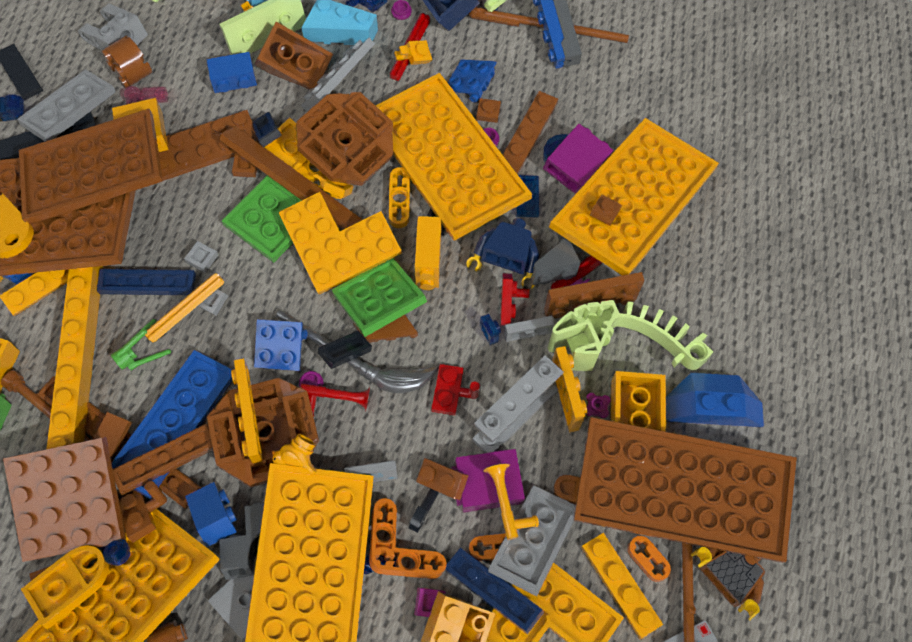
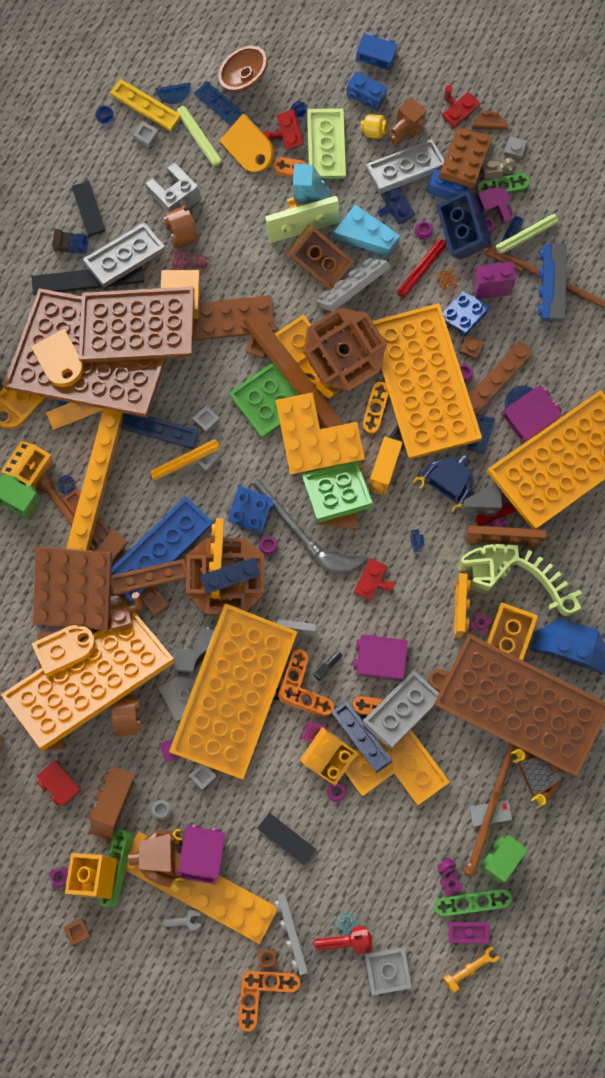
camera: 15 degrees right, 10 degrees up
clear blue plate [103,539,130,566] -> none
bright green plant [111,319,171,371] -> none
blue brick [185,482,237,547] -> none
blue brick [207,52,257,93] -> none
black tile [252,112,282,148] -> none
light orange animal [272,434,317,475] -> none
red piece [300,383,370,416] -> none
black tile [318,330,372,369] -> none
light orange plate [394,40,432,65] -> none
dark orange plate [416,458,469,500] -> none
light grey fence [472,355,564,453] -> none
light orange piece [483,464,539,540] -> none
red plate [500,273,529,326] -> none
light grey tile [504,316,554,342] -> none
light orange plate [581,532,663,640] -> none
dark orange plate [590,195,622,226] -> none
orange beam [628,536,671,582] -> none
none -> clear blue bush [58,475,76,494]
none -> dark blue plate [199,557,261,595]
none -> clear orange plate [436,268,457,288]
none -> magenta brick [472,262,516,299]

